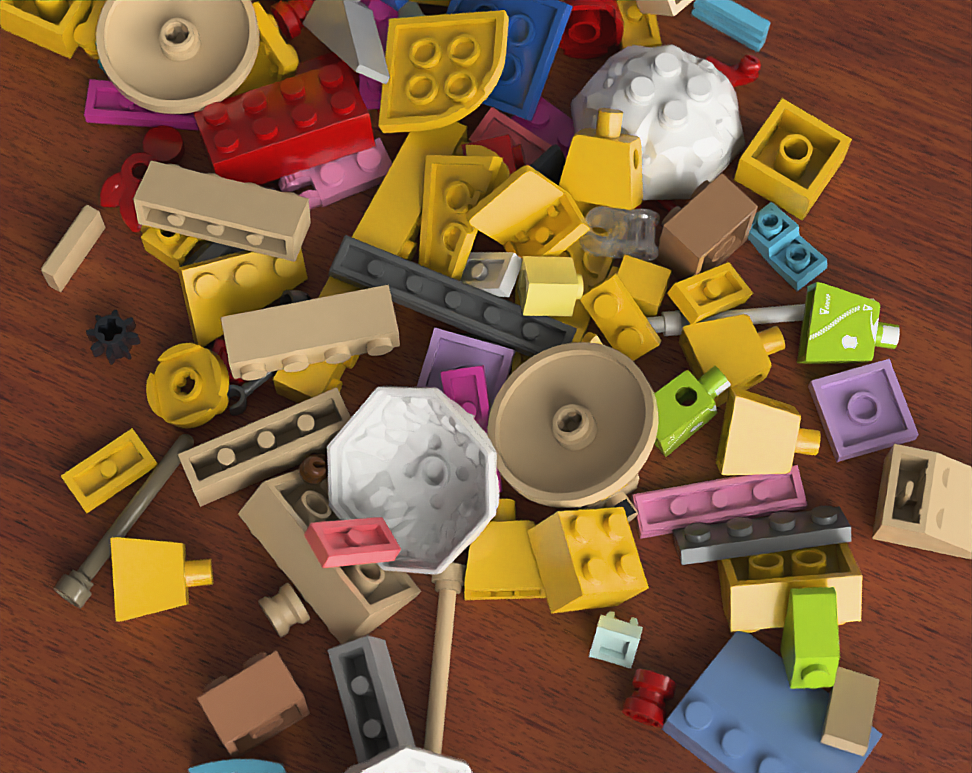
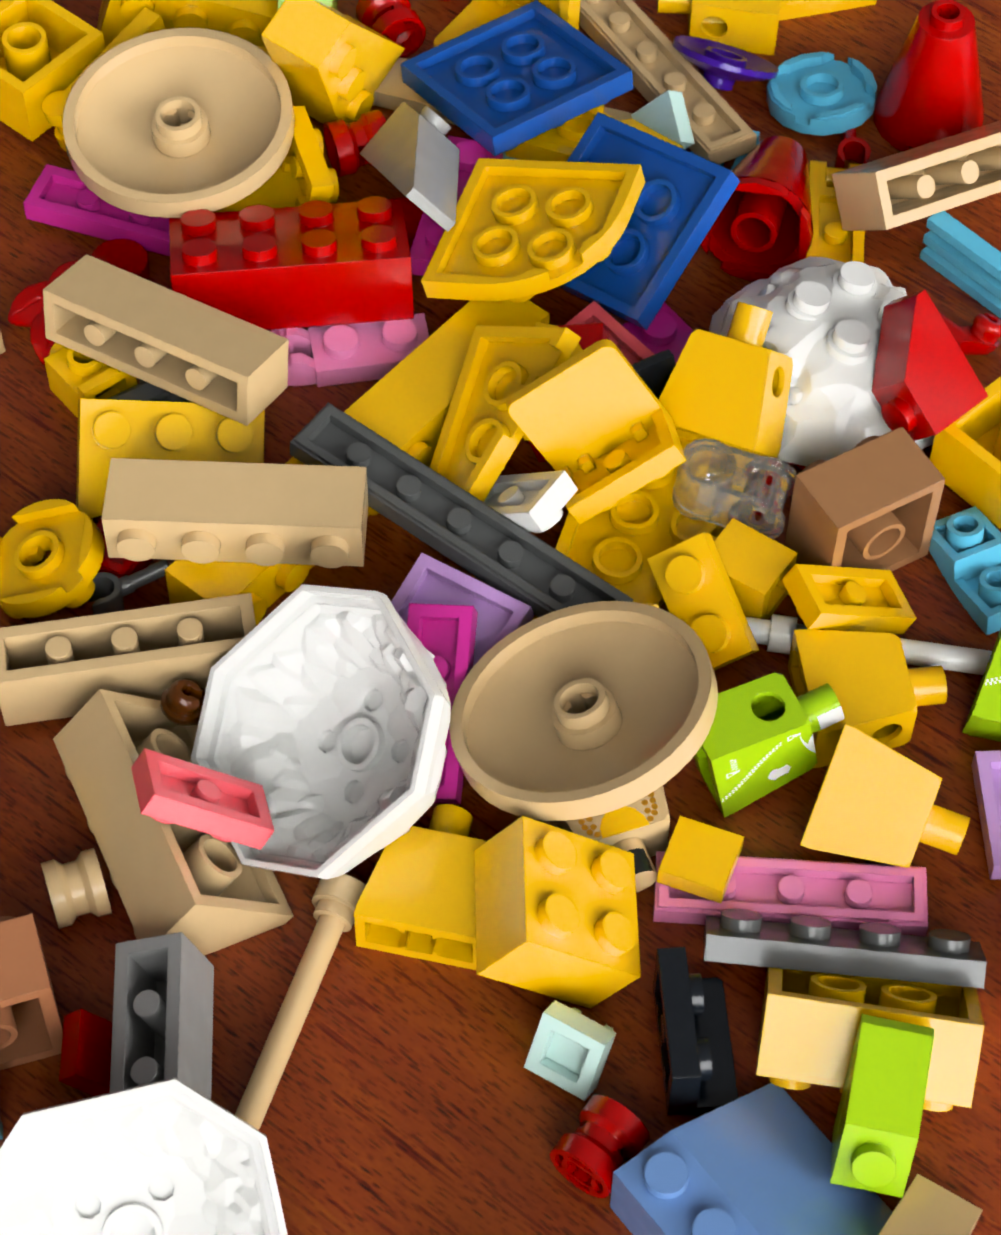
camera: 15 degrees right, 15 degrees down
light yellow brick [517,256,583,316] -> none
none -> red tile [59,1009,112,1096]
none -> black bracket [653,947,738,1116]
none -> yellow tile [657,816,744,904]
none -> slope [872,289,988,441]

